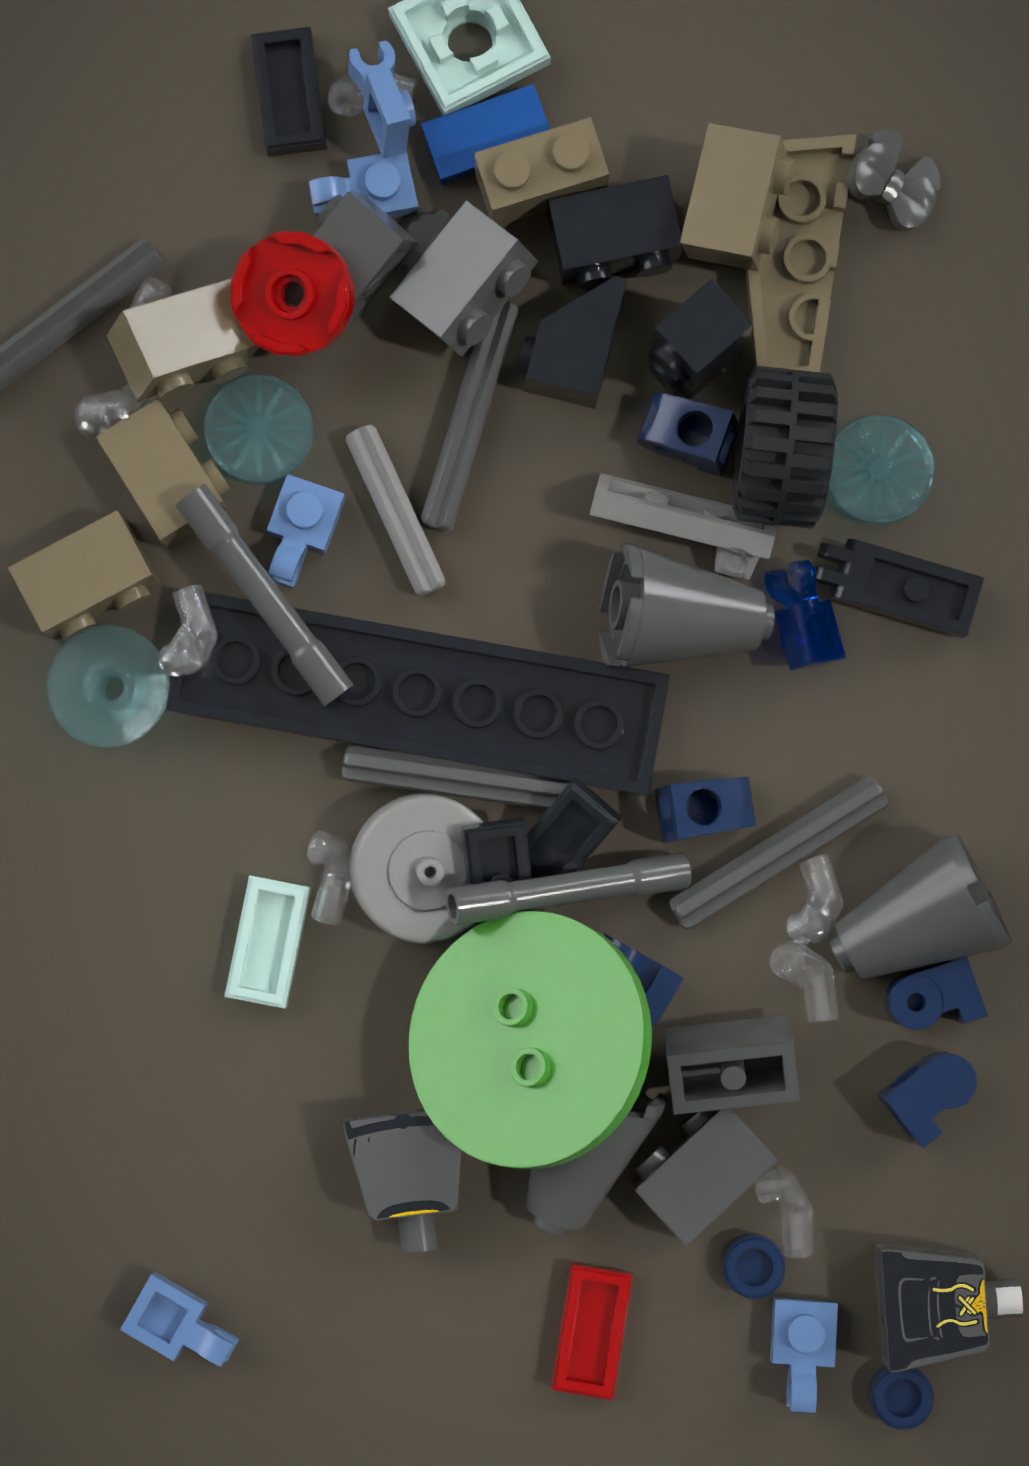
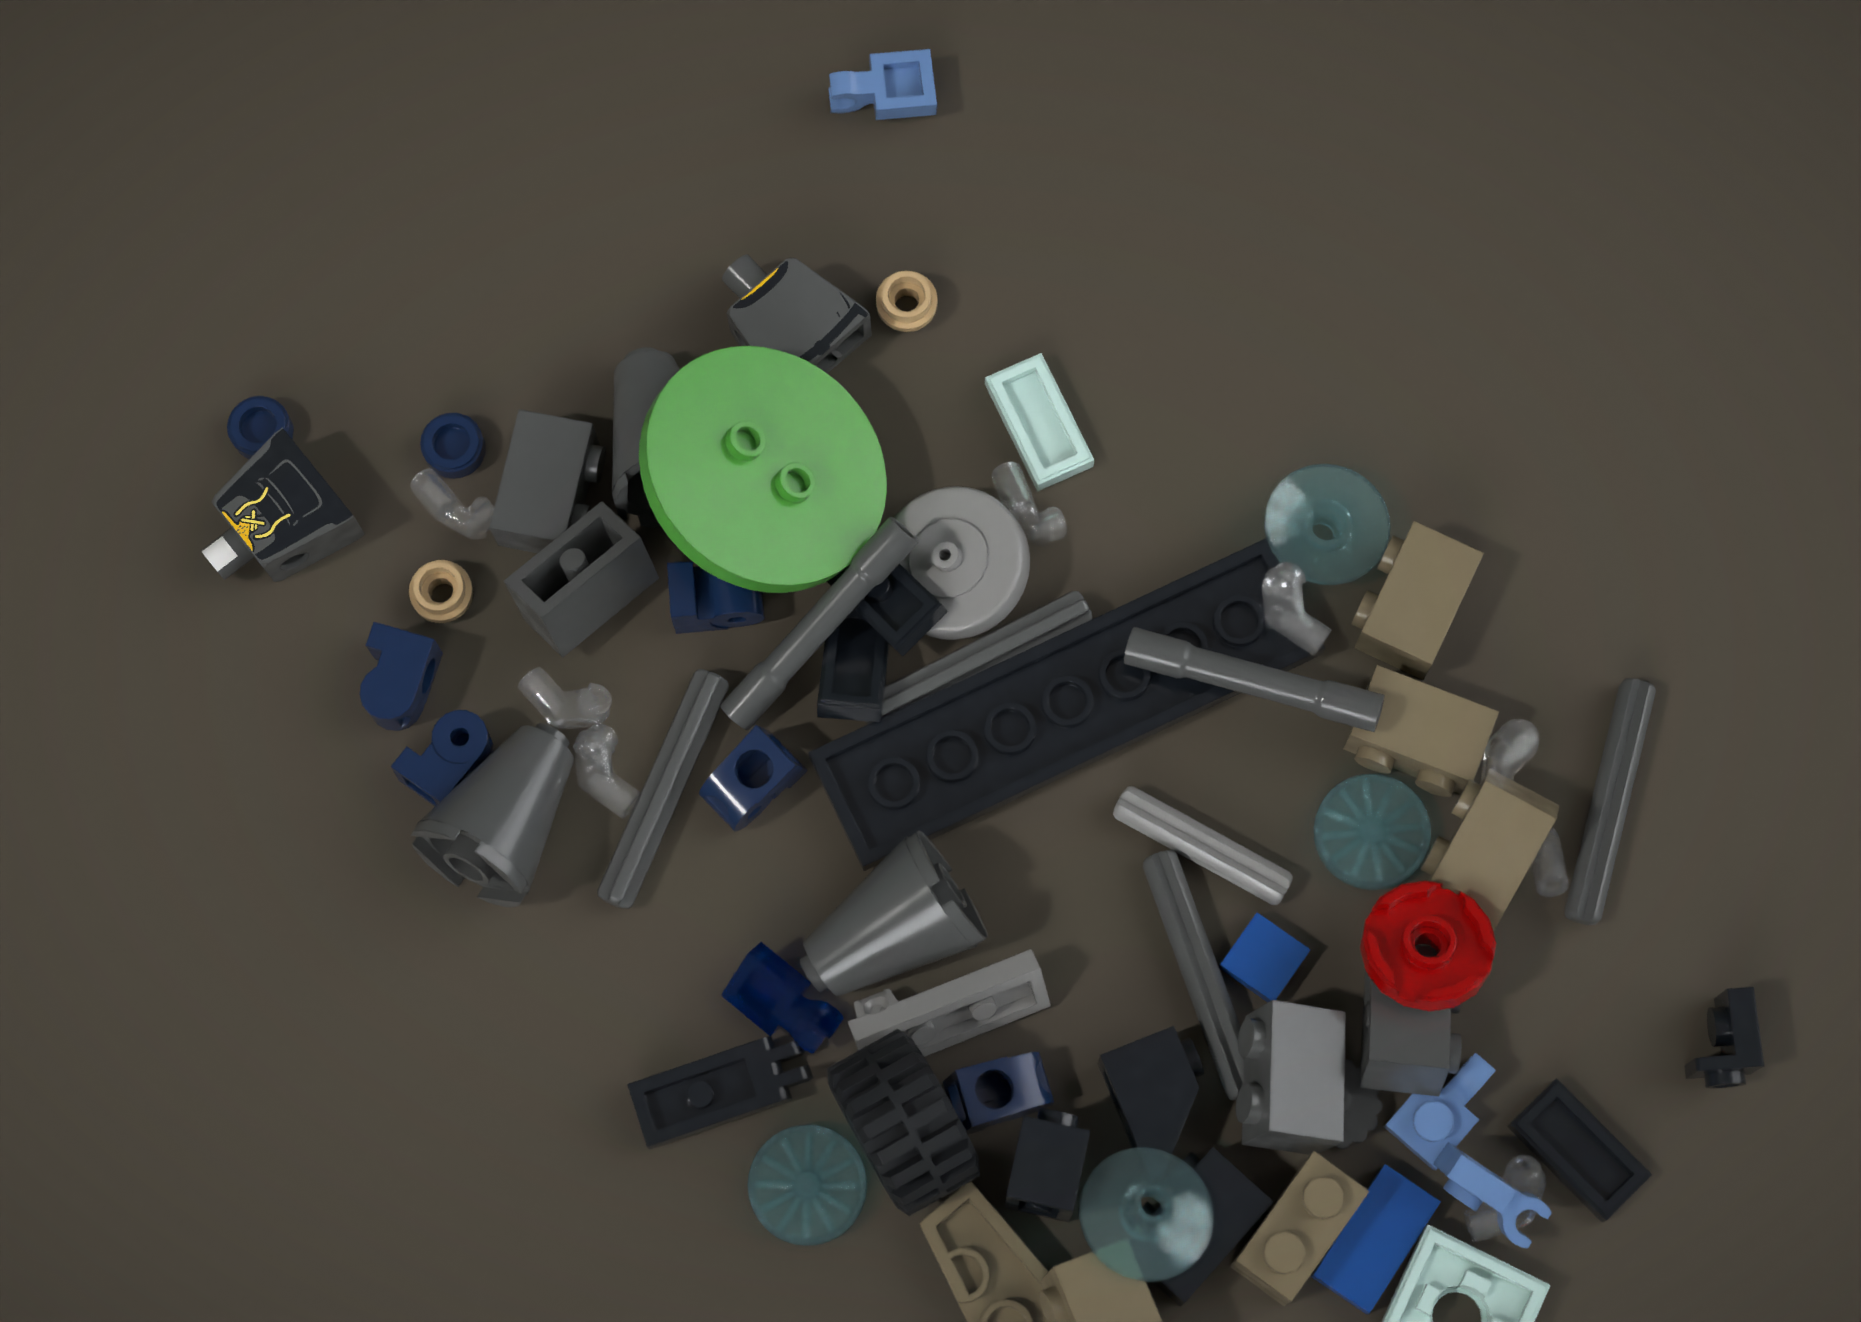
camera: 145 degrees right, 10 degrees down
medium blue plate [266,474,346,588] -> none
red tile [551,1262,633,1400] -> none
medium blue plate [770,1297,838,1413] -> none
none -> tan plate [409,560,473,623]
none -> tan plate [876,271,938,332]
none -> clear light blue dish [1079,1147,1213,1281]
none -> blue tile [1219,912,1311,1003]
none -> black bracket [1684,987,1764,1089]

